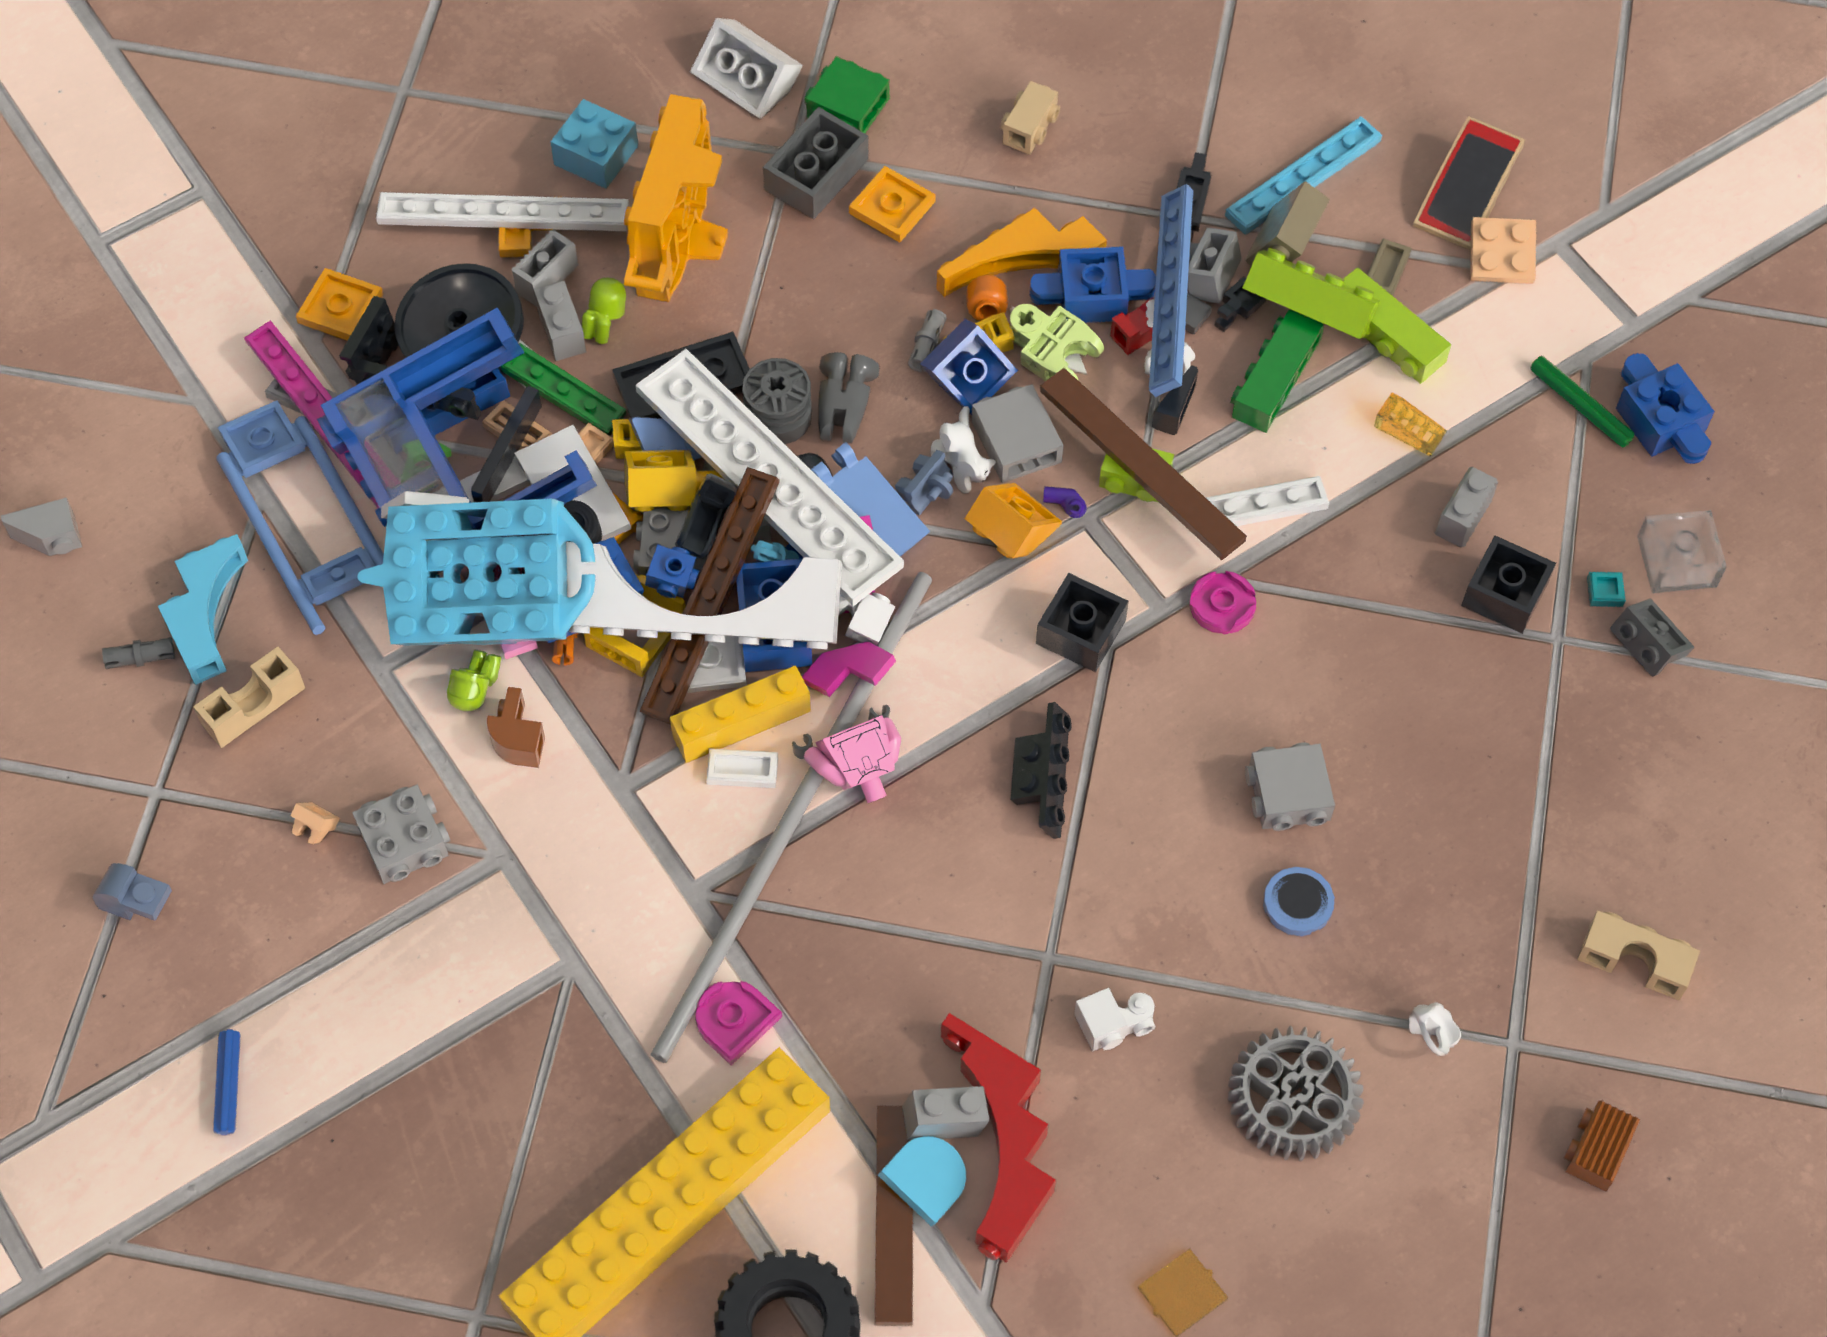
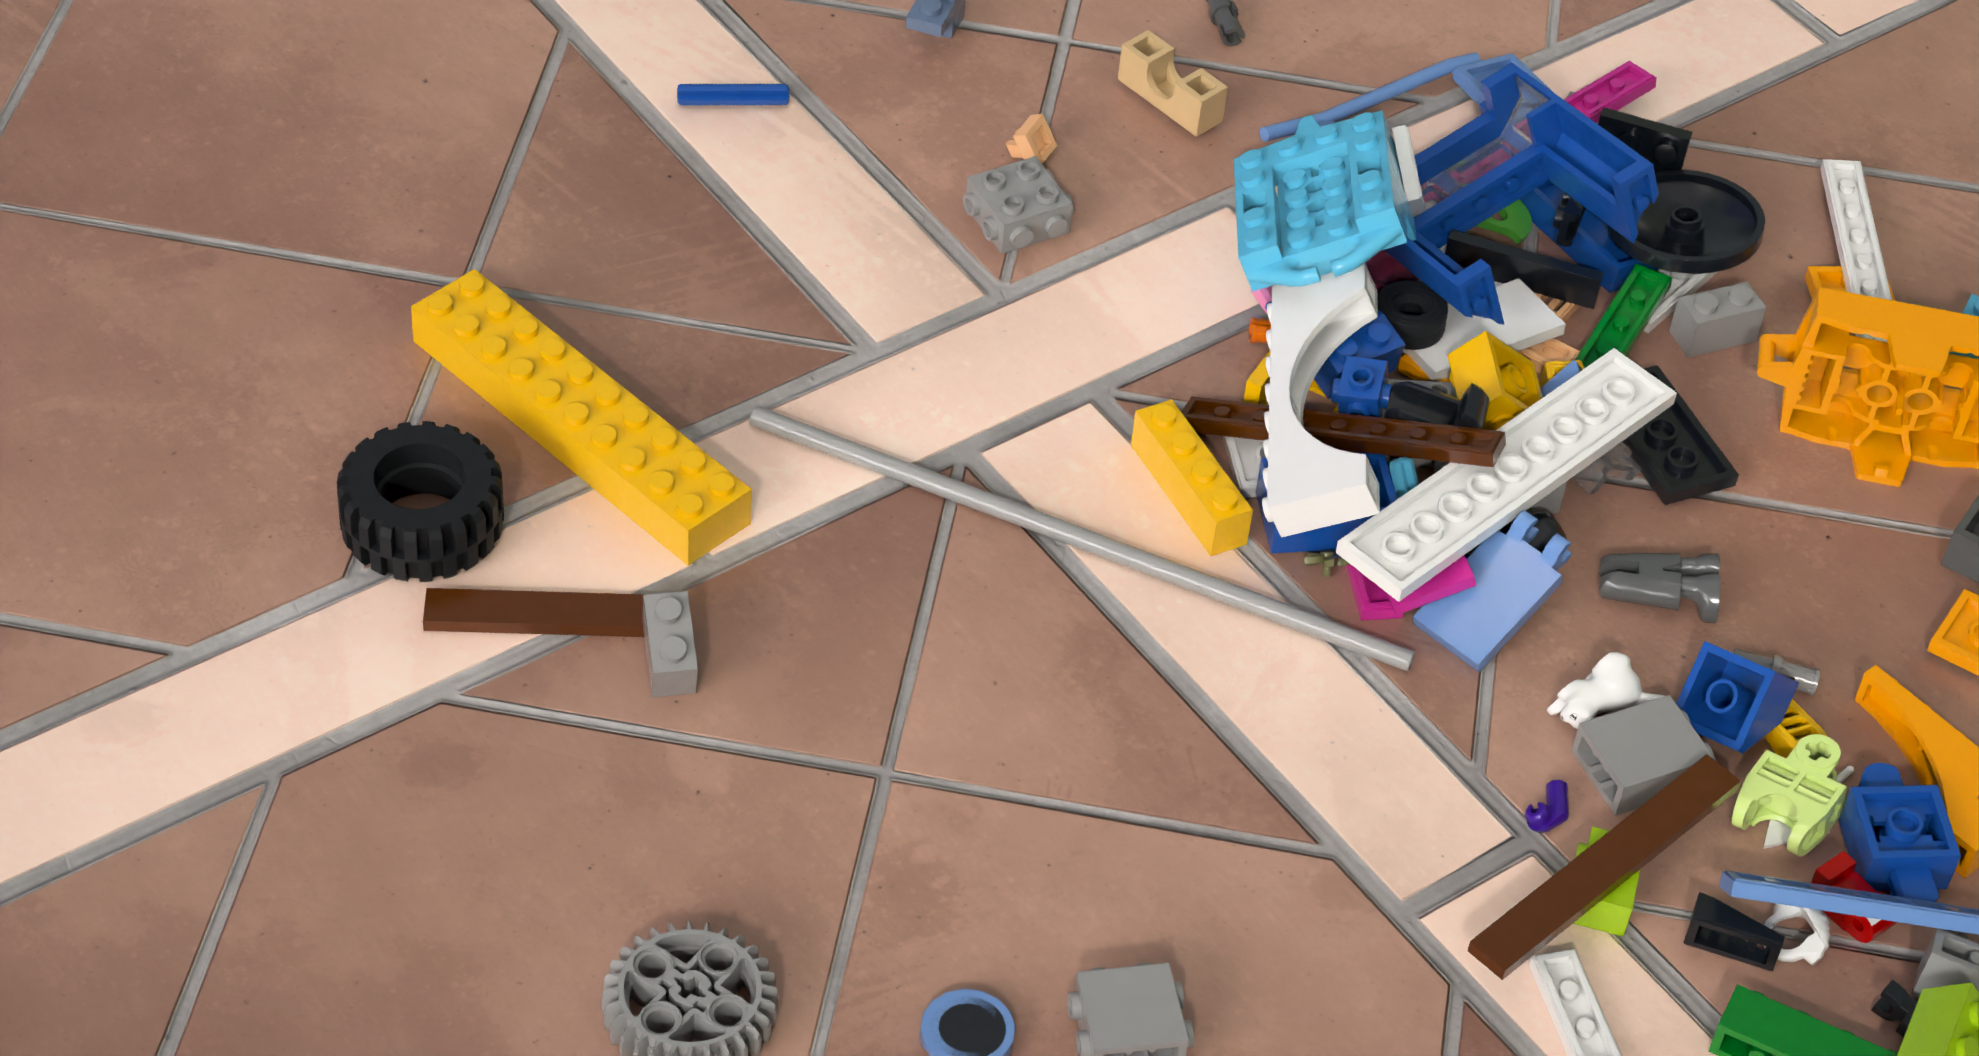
camera: 85 degrees right, 15 degrees down
medium azure arch [158,534,248,685] -> none
light orange plate [296,268,383,341] -> none
lime piece [447,649,502,711] -> none
dark orange brick [487,687,545,768] -> none
light grey brick [512,230,579,306] -> none
lime piece [581,277,626,344] -> none
dark pink tile [695,981,782,1066] -> none
white tile [706,748,778,788] -> none
dark grey wheel [742,358,812,444] -> none
bright pink torso [792,705,901,803] -> none
dark pink tile [802,641,896,698] -> none
white brick [838,593,895,646] -> none
medium azure tile [878,1136,966,1227] -> none
sand blue hips [895,450,954,515] -> none
red arch [941,1013,1056,1263] -> none
light orange slope [964,483,1063,558] -> none
orange head [966,275,1008,321] -> none
black bracket [1010,702,1072,839] -> none
black brick [1036,573,1129,672] -> none
white brick [1074,988,1156,1052] -> none
clear yellow piece [1138,1249,1228,1337] -> none
dark grey tile [1185,293,1212,334] -> none
dark pink tile [1189,571,1256,634] -> none

